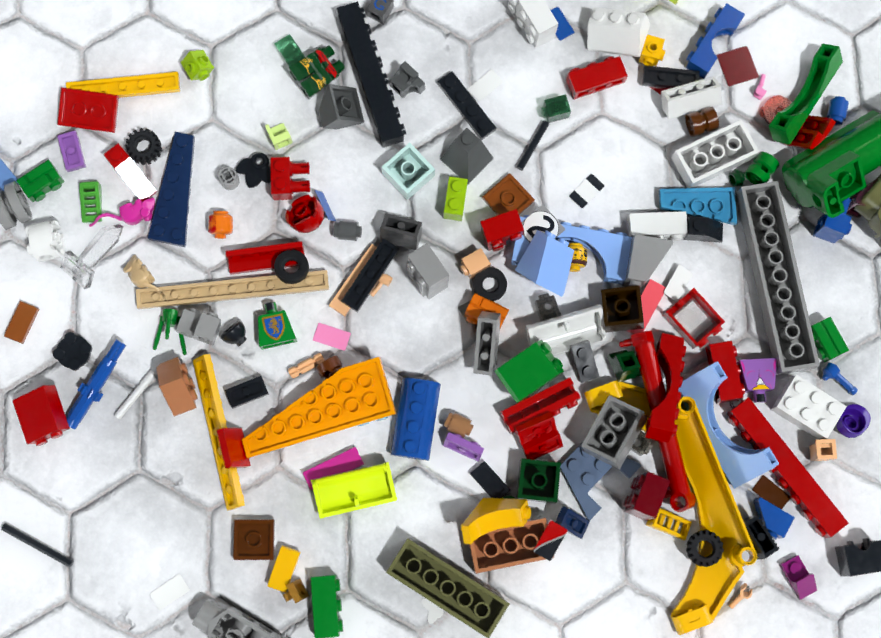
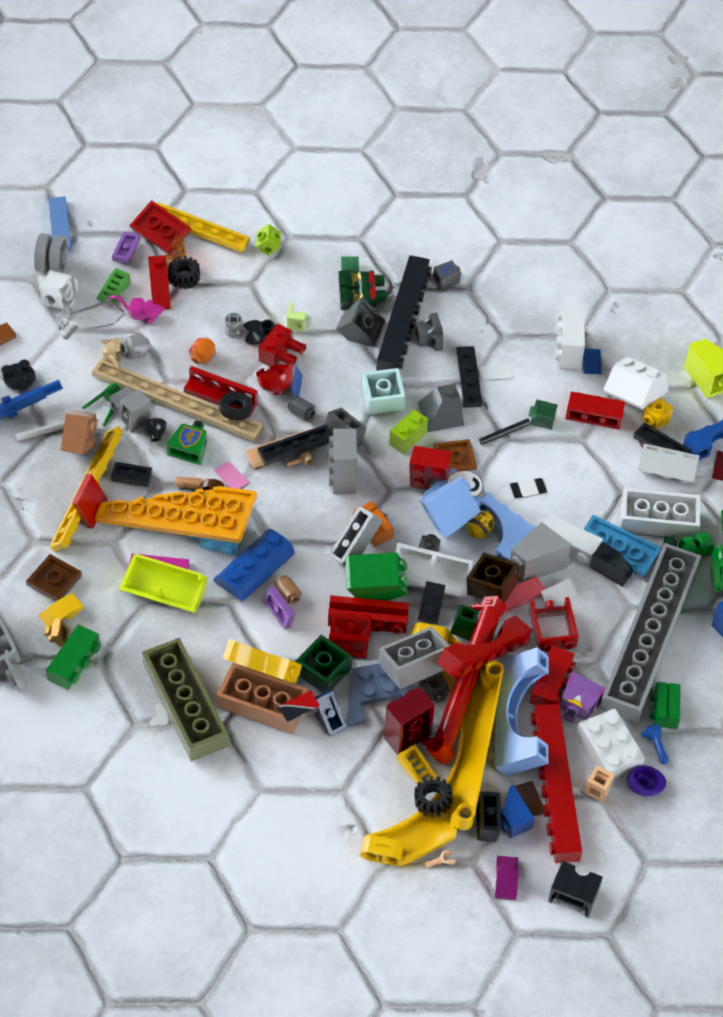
camera: 35 degrees right, 25 degrees down
green brick [16,159,65,202] -> none
dark blue wing [148,132,195,248] -> none
light nougat brick [460,248,491,279] -> none
black tile [470,461,510,498] -> none
black tyre [473,267,507,302] -> none
reddish brown wheel [685,107,719,137] -> none
none -> light grey head [122,334,150,359]
none -> clear orange bracket [166,234,186,262]

